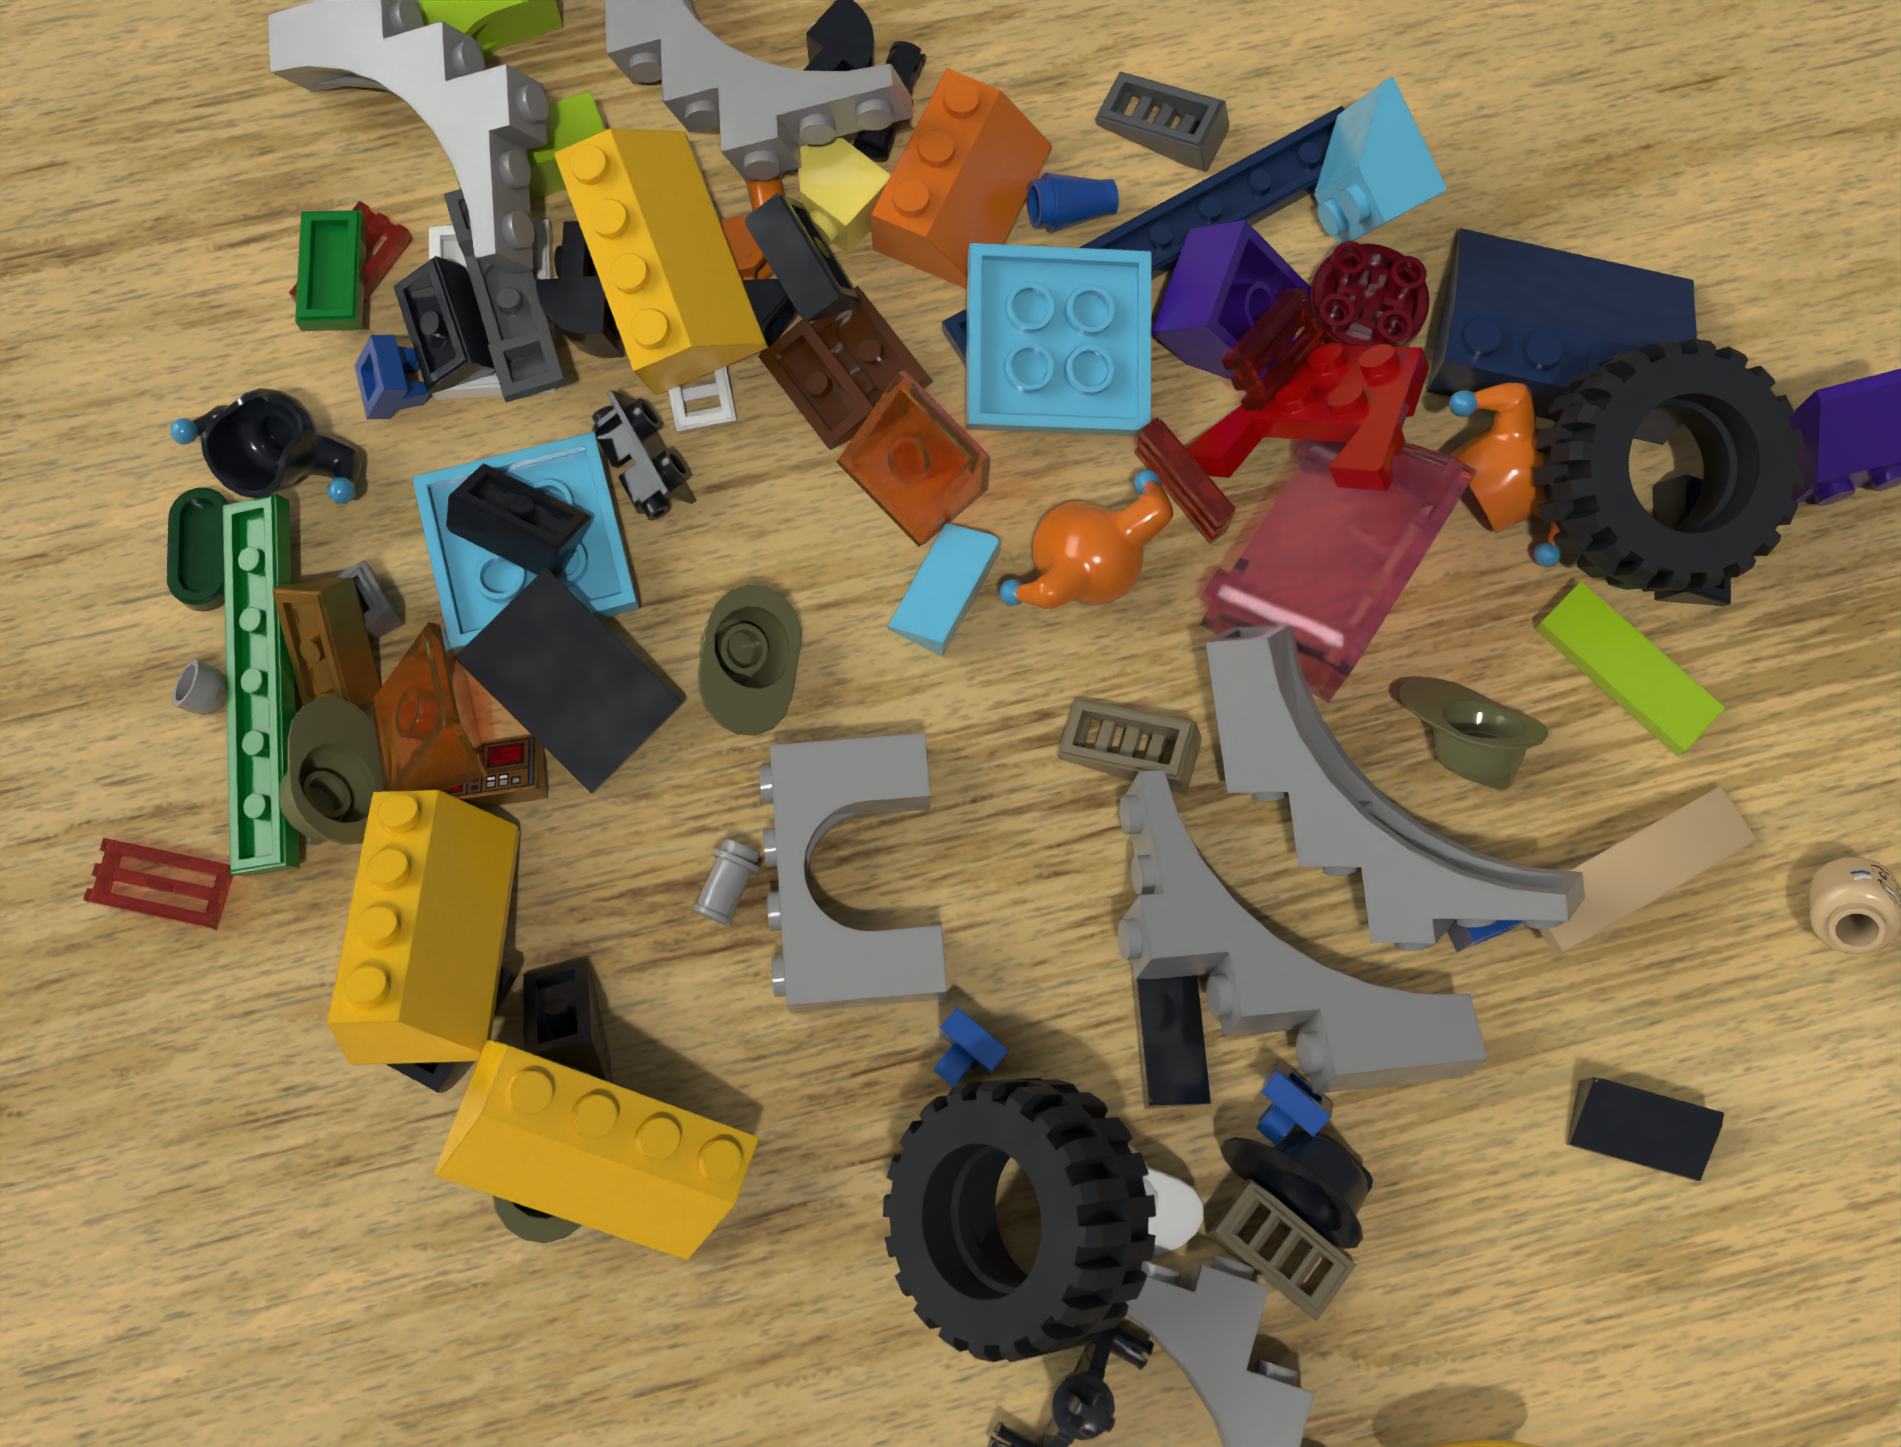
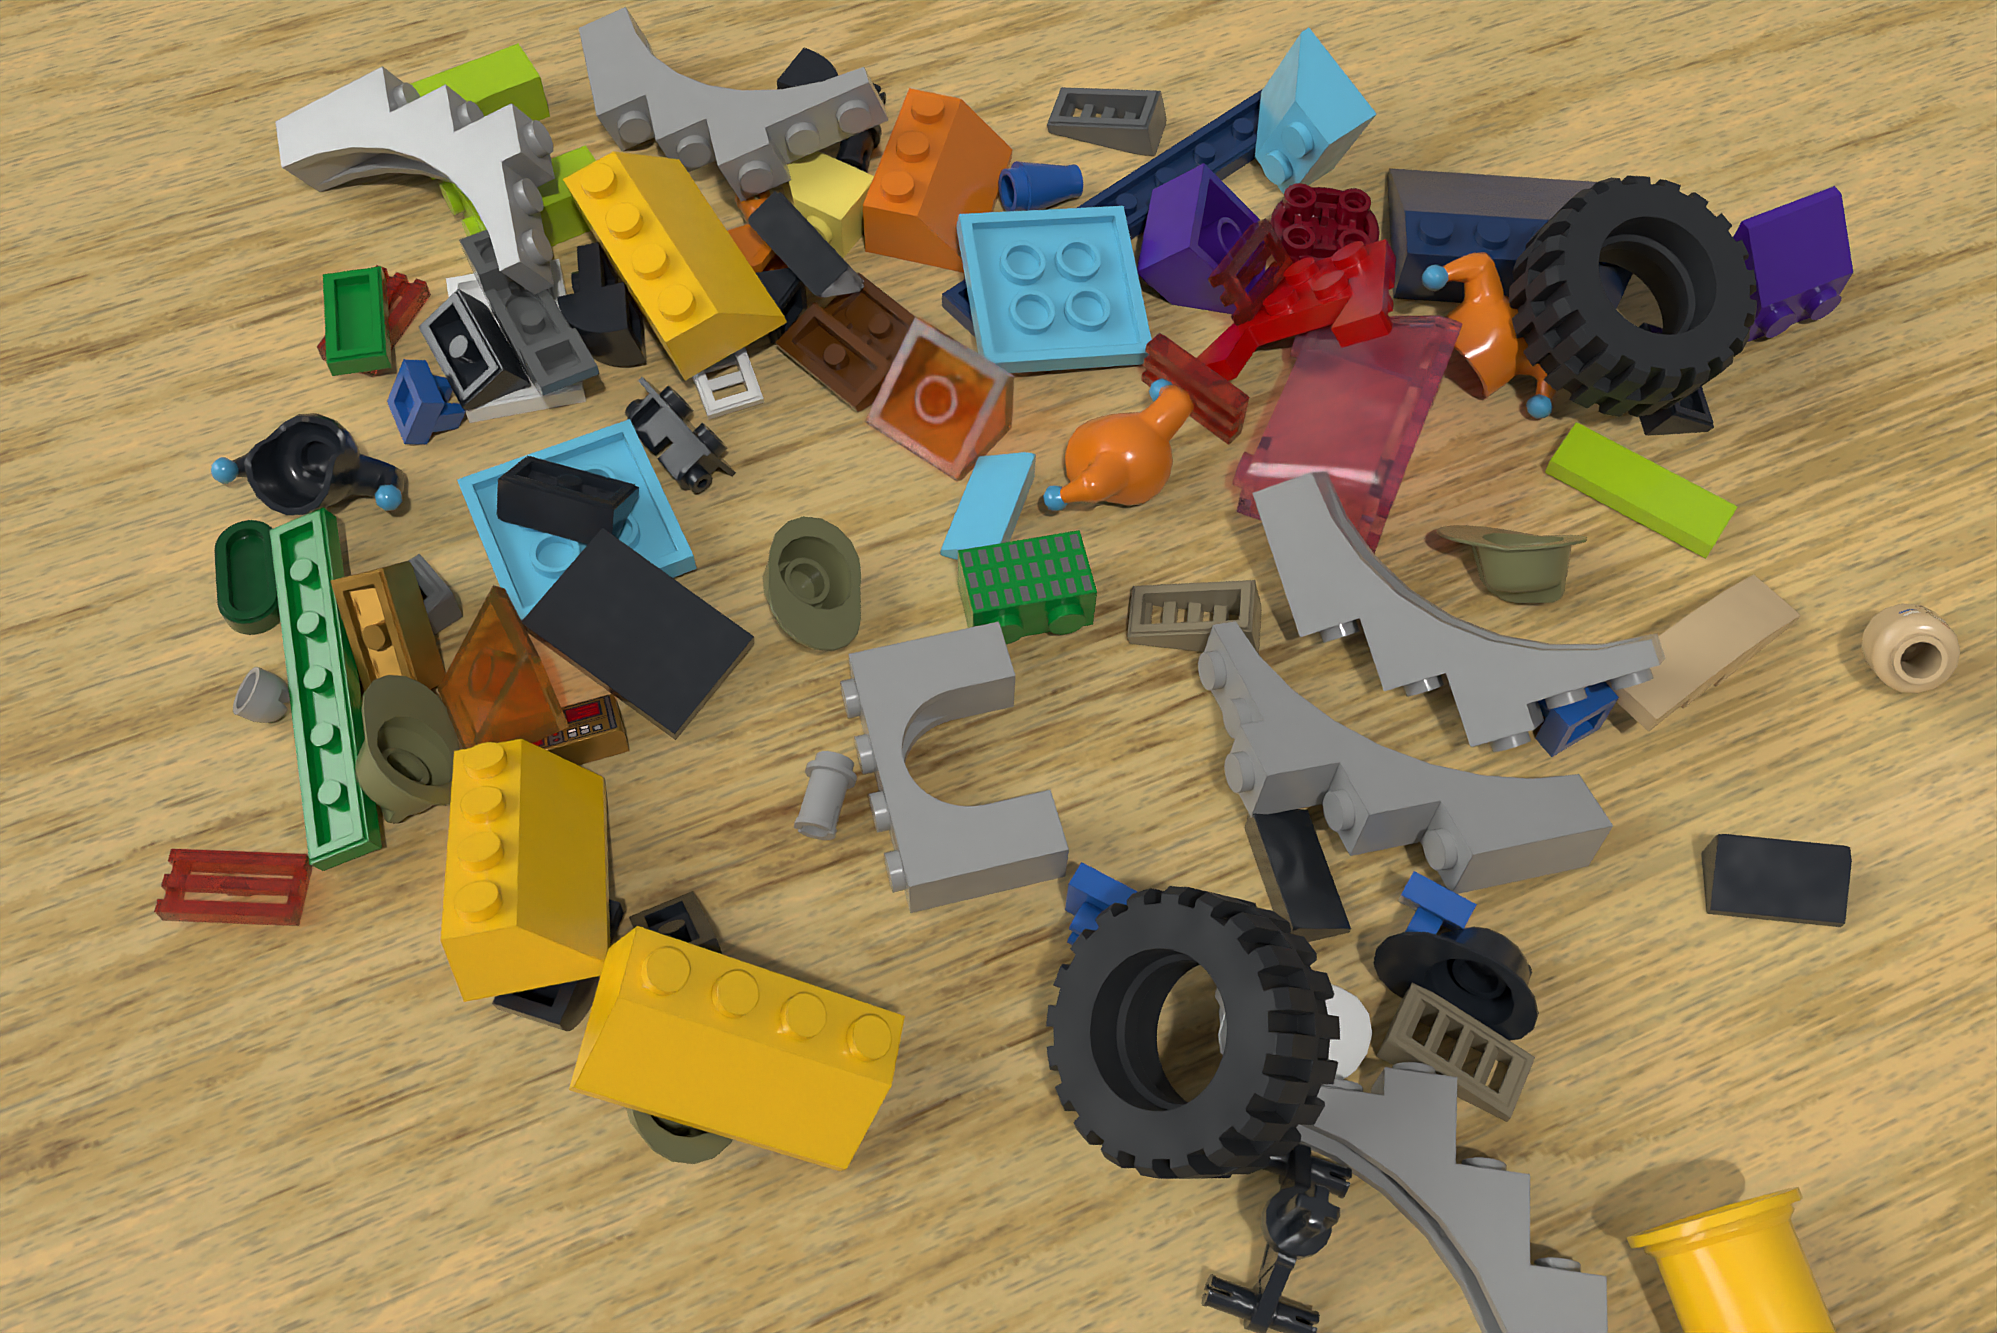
camera: 10 degrees left, 15 degrees down
none -> green brick [958,530,1097,644]

